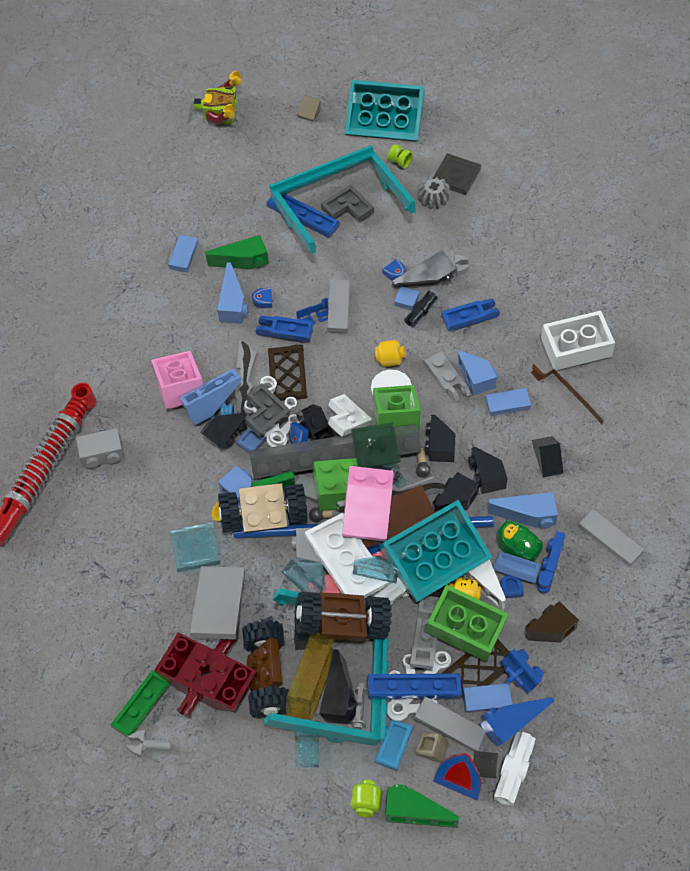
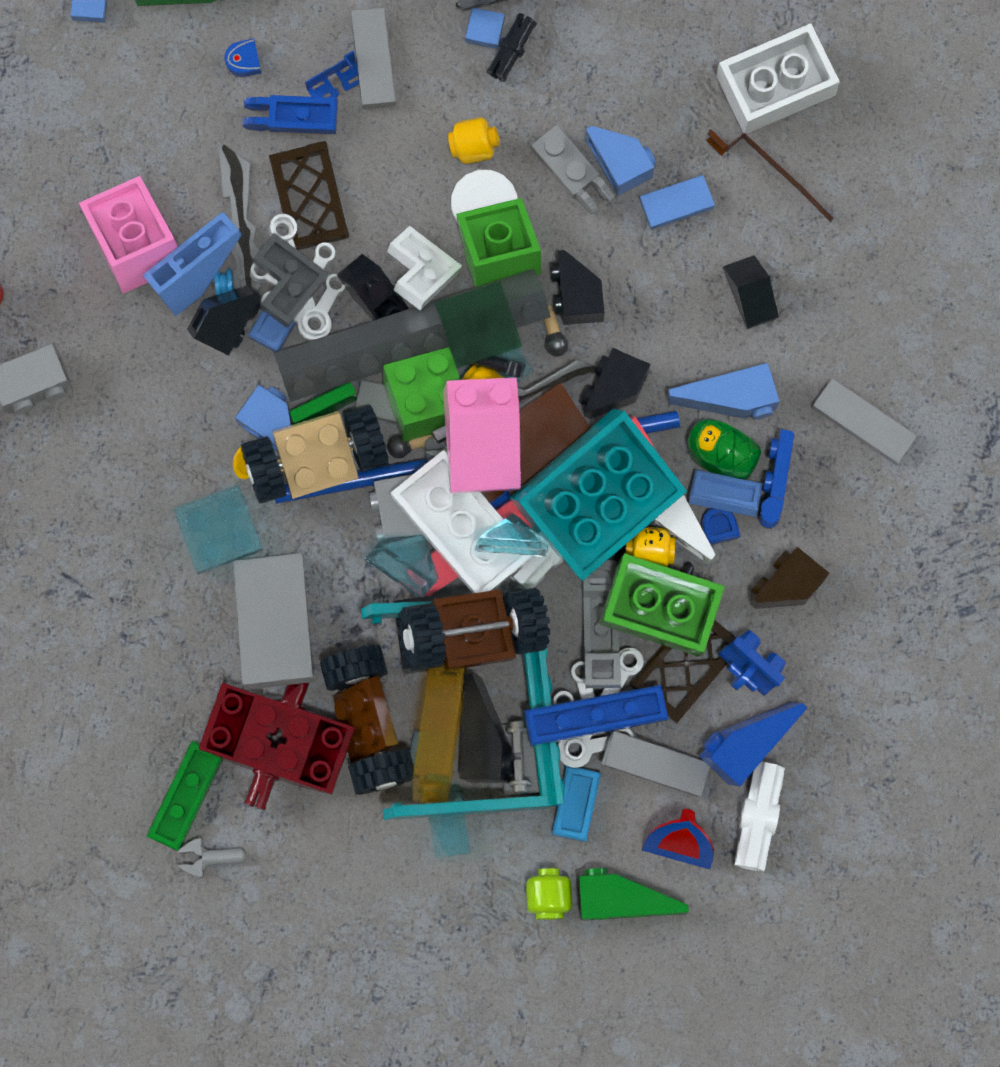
camera: 10 degrees left, 20 degrees up
medium blue slope [217,263,248,324] -> none
blue tile [289,422,309,444] -> none
dark tan slope [415,732,449,763] -> none
blue hinge [441,299,500,331] -> none
medium blue tile [462,683,512,713] -> none
black slope [468,447,508,494] -> none
clear smoke tile [473,751,498,779] -> none

